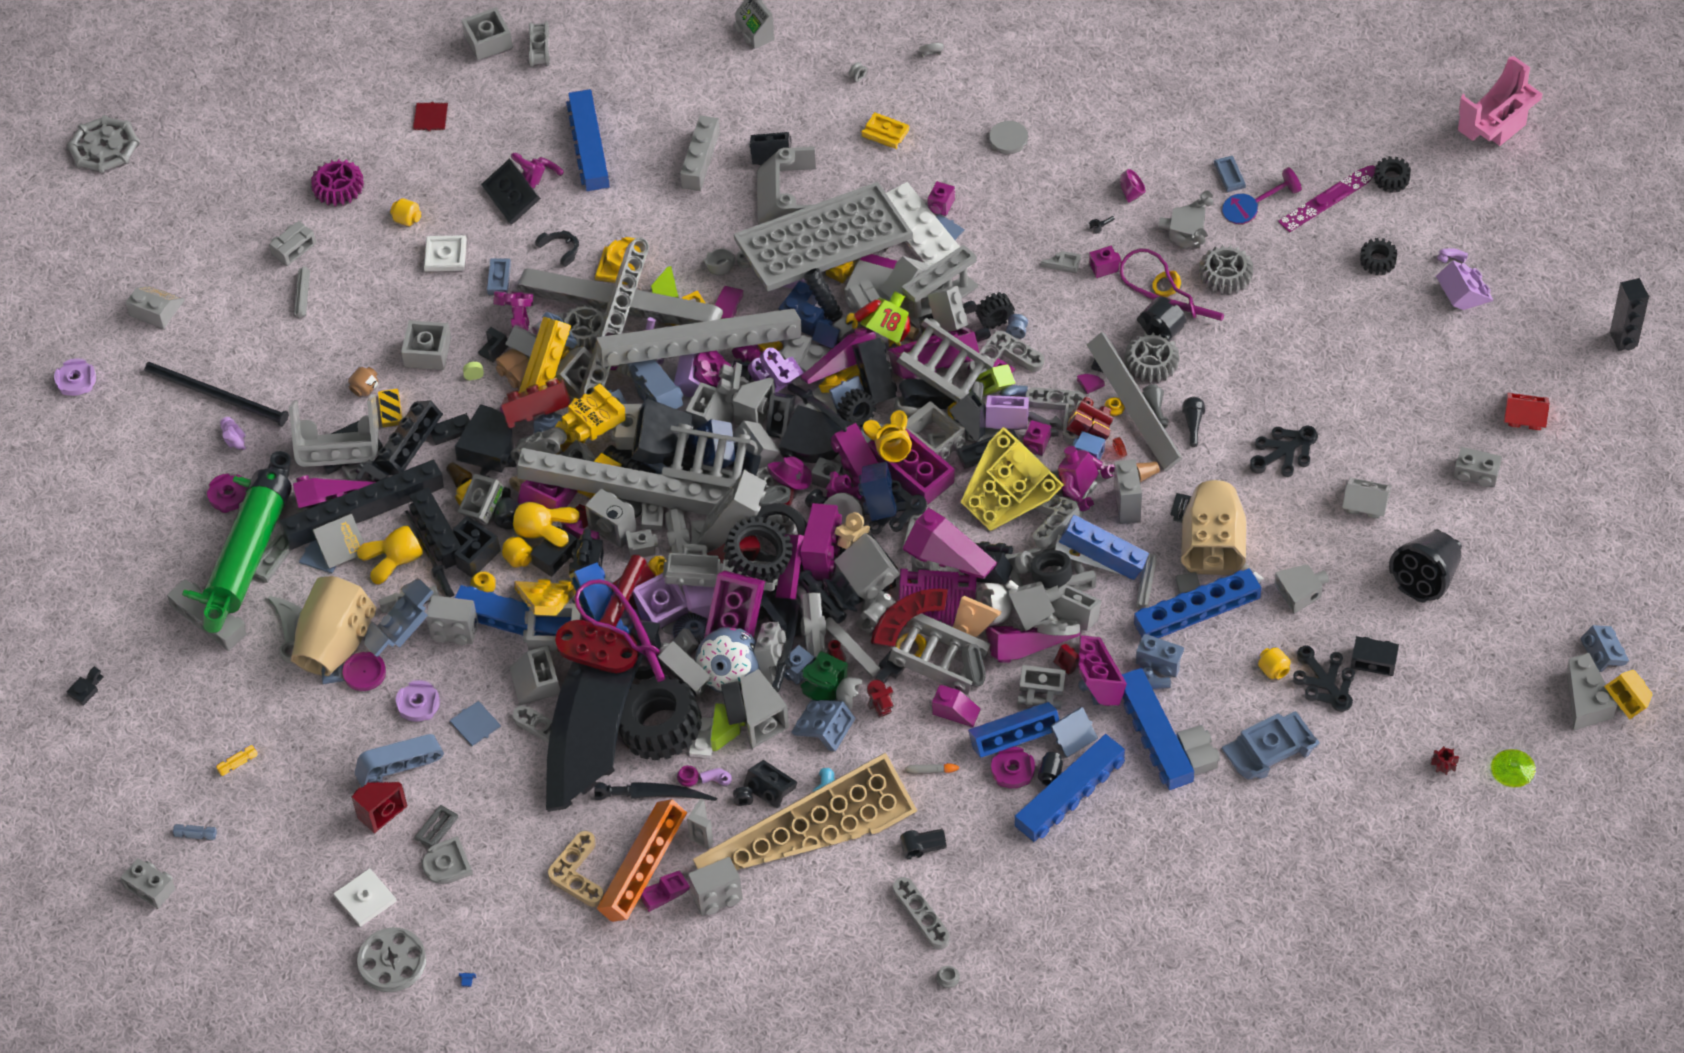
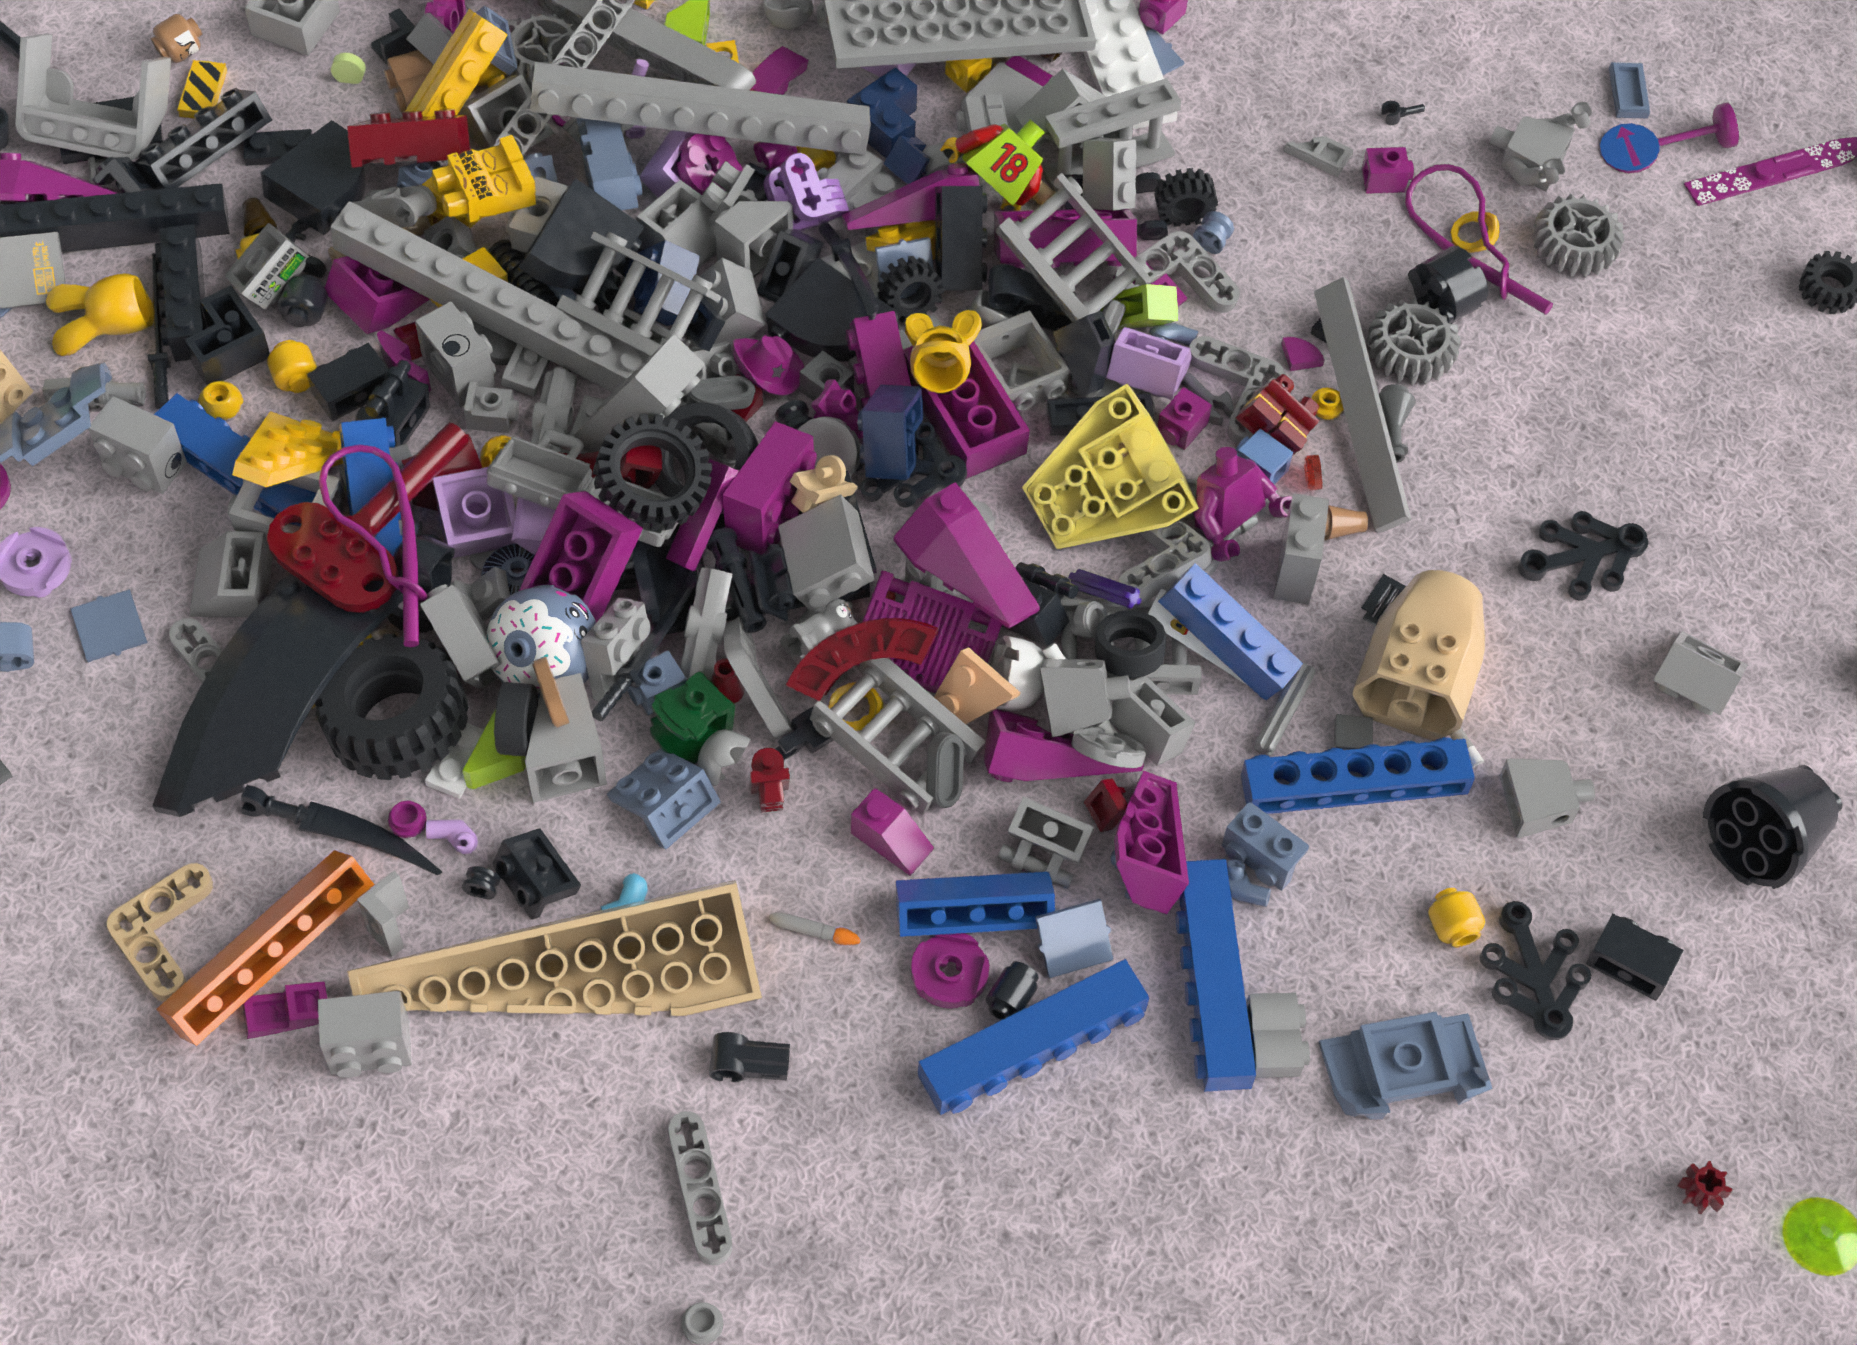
camera: 10 degrees right, 5 degrees up
yellow piece [513,502,579,548] -> none
black piece [804,268,843,322] -> none
magenta piece [1120,169,1146,203] -> none
black piece [1182,396,1205,447] -> none
none -> medium nougat tile [532,657,570,728]
none -> dark purple axle [1068,569,1142,609]

